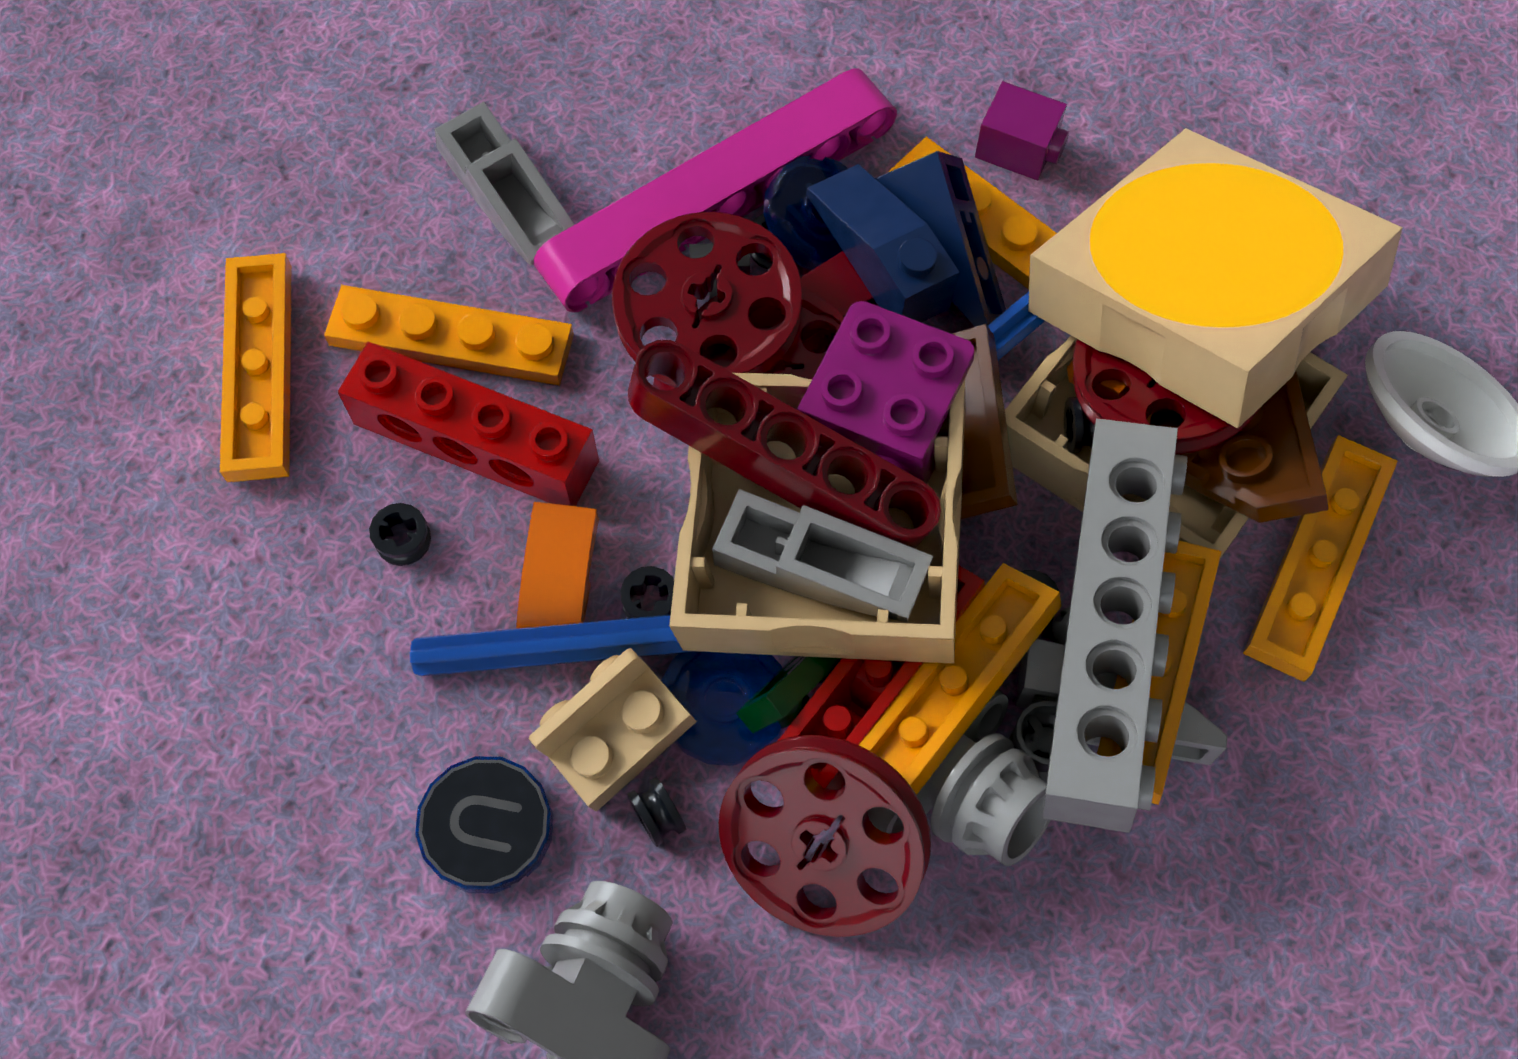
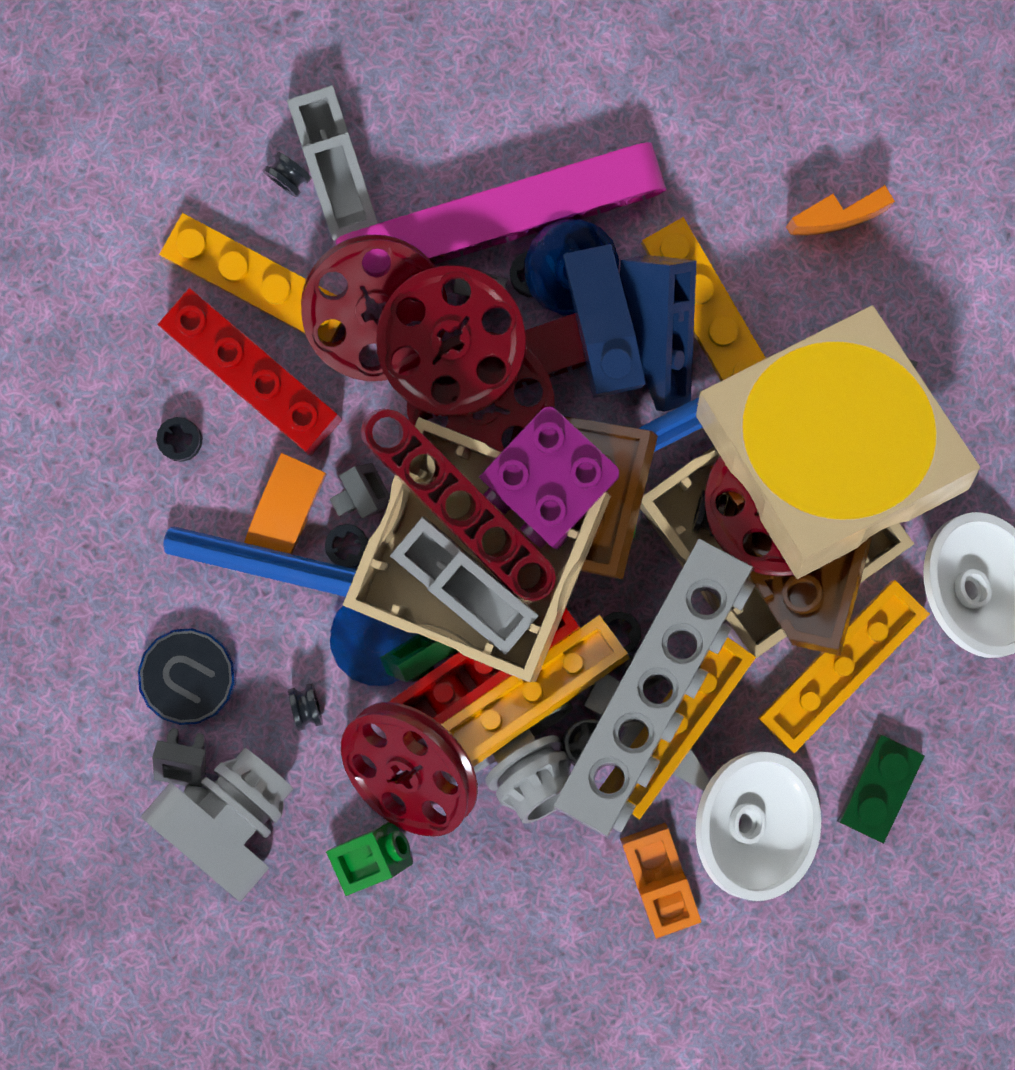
camera: 15 degrees right, 20 degrees up
light orange plate [220,253,292,483] -> none
tan bracket [529,648,697,812] -> none
magenta brick [975,81,1070,181] -> none
none -> dark grey tile [152,728,206,787]
none -> black bush [262,151,311,197]
none -> dark red wedge [301,234,448,381]
none -> green bracket [326,822,413,896]
none -> dark grey tile [330,462,390,518]
none -> orange slope [620,822,702,939]
none -> white dish [695,751,821,901]
none -> orange slope [786,185,895,235]
none -> dark green plate [837,734,925,844]

